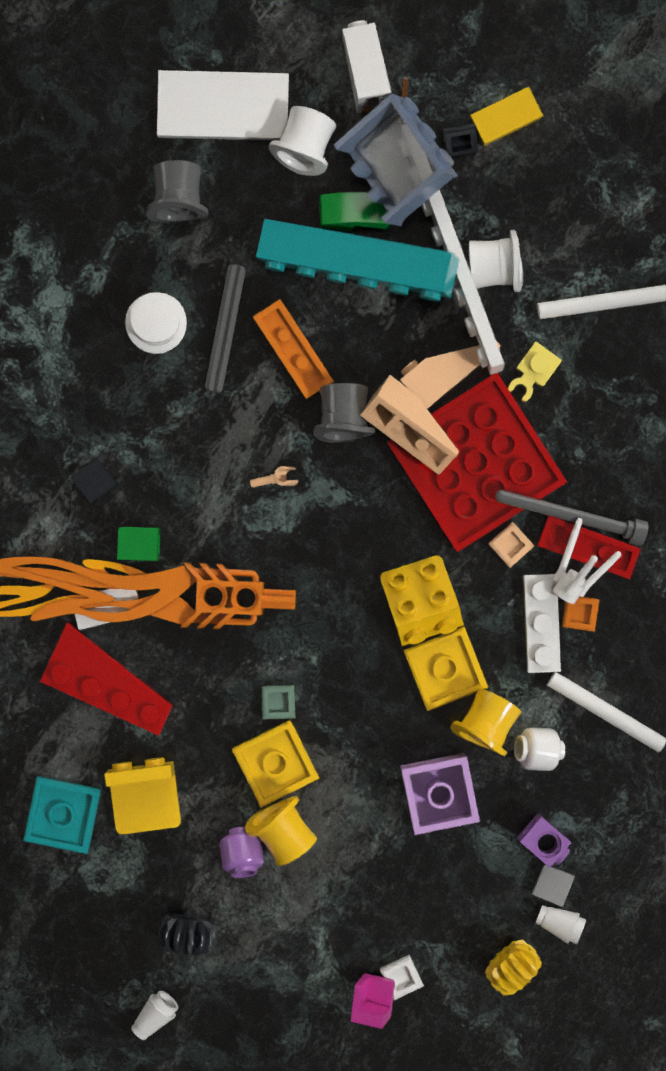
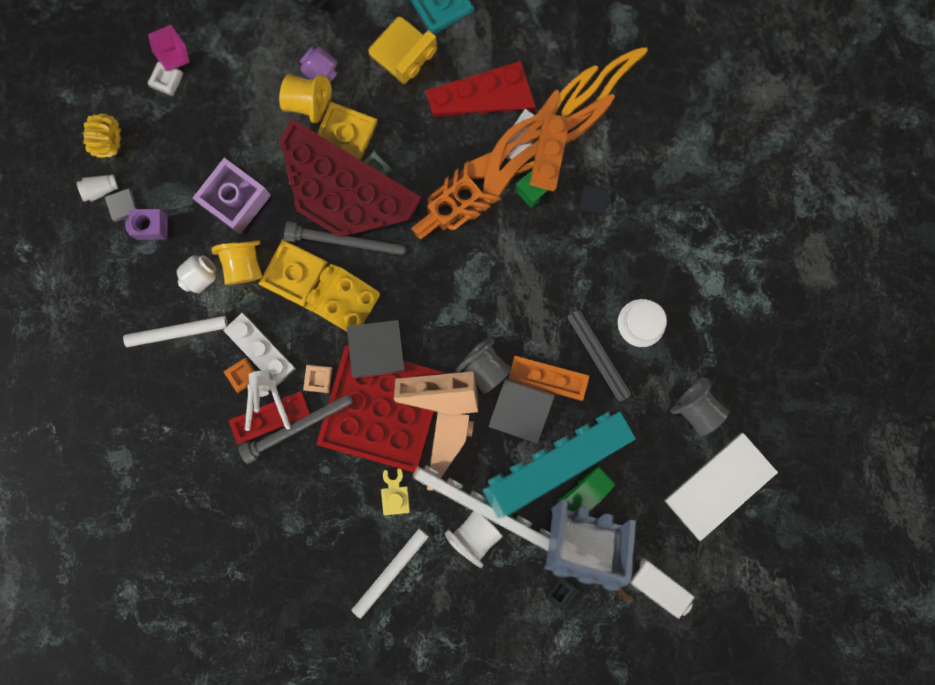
camera: 140 degrees right, 5 degrees down
light nougat hand [250,466,298,488] -> none
white piece [269,106,336,176] -> none
yellow tile [470,87,543,146] -> none
none -> dark red plate [279,119,422,237]
none -> dark grey piece [284,221,406,255]
none -> dark grey tile [347,320,404,378]
none -> dark grey tile [489,377,555,444]
none -> orange plate [529,112,570,191]

